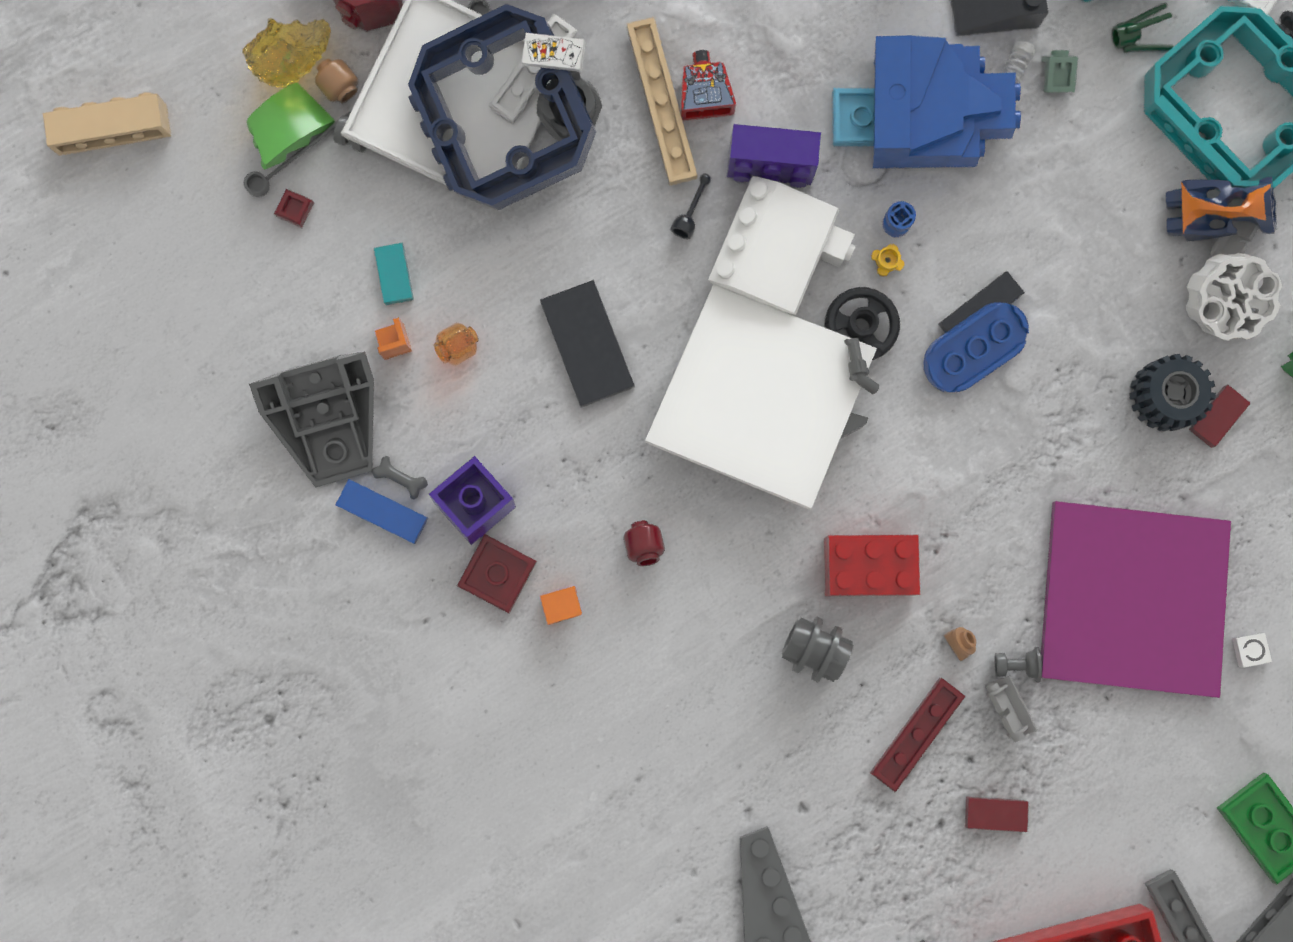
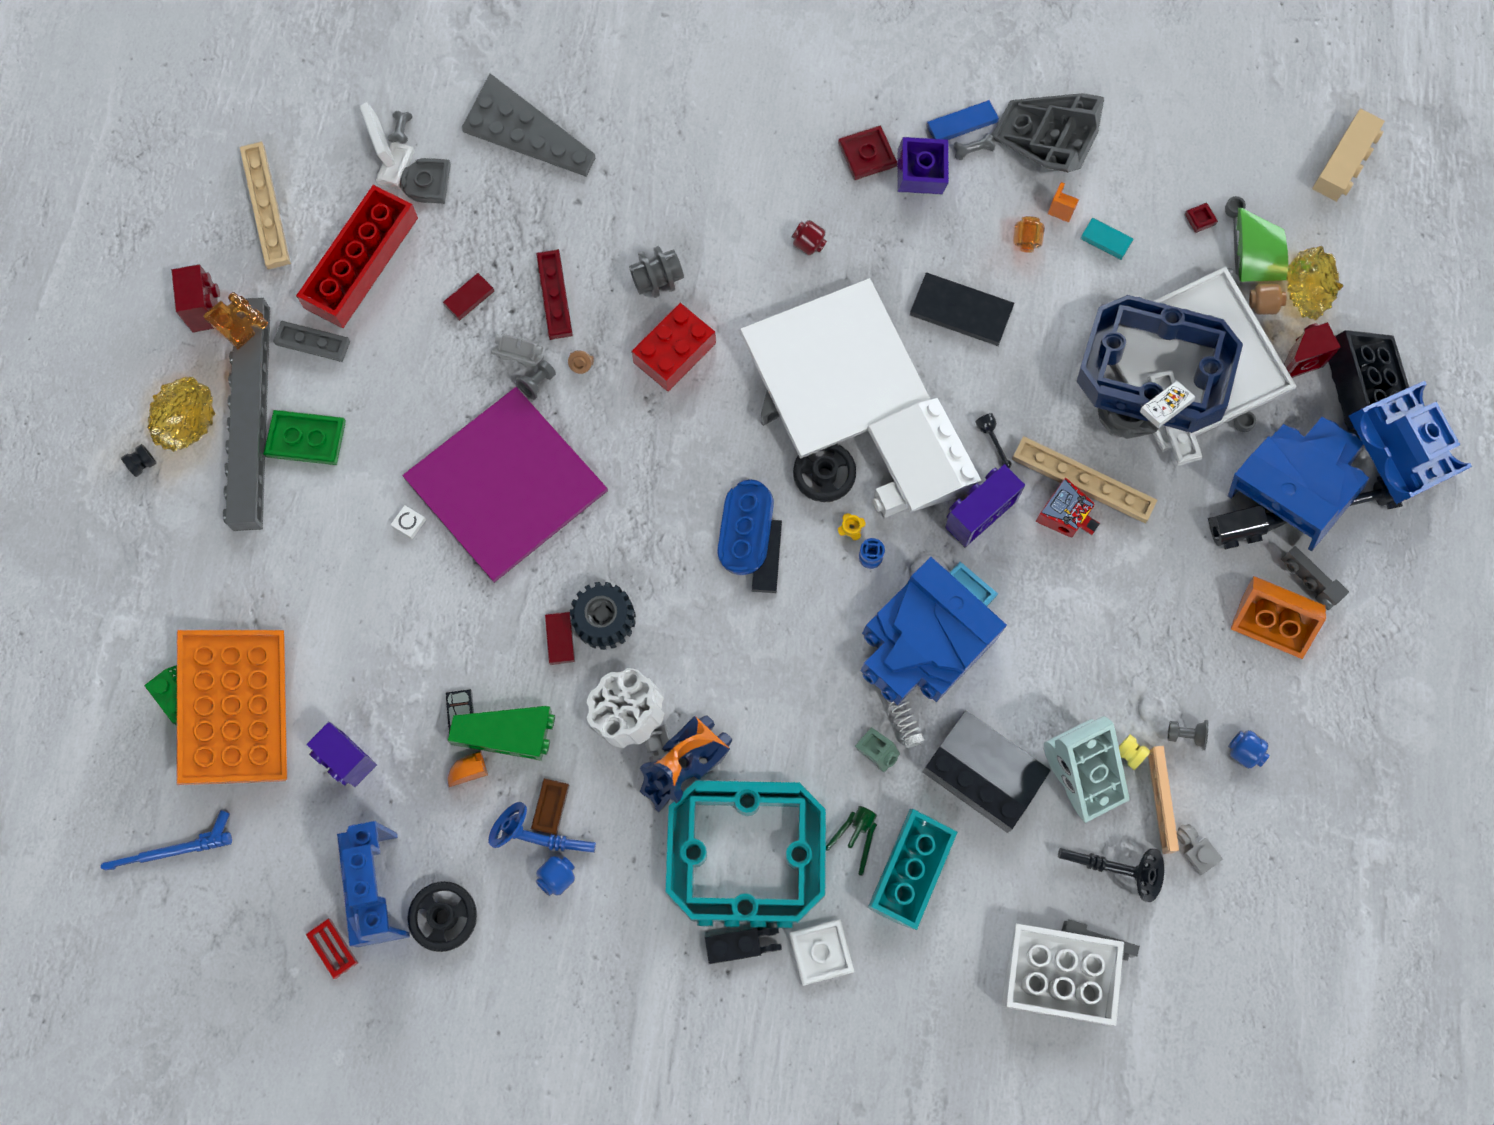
camera: 135 degrees right, 10 degrees down
orange panel [540,586,582,625] -> none
dark grey piece [844,338,880,394] -> none

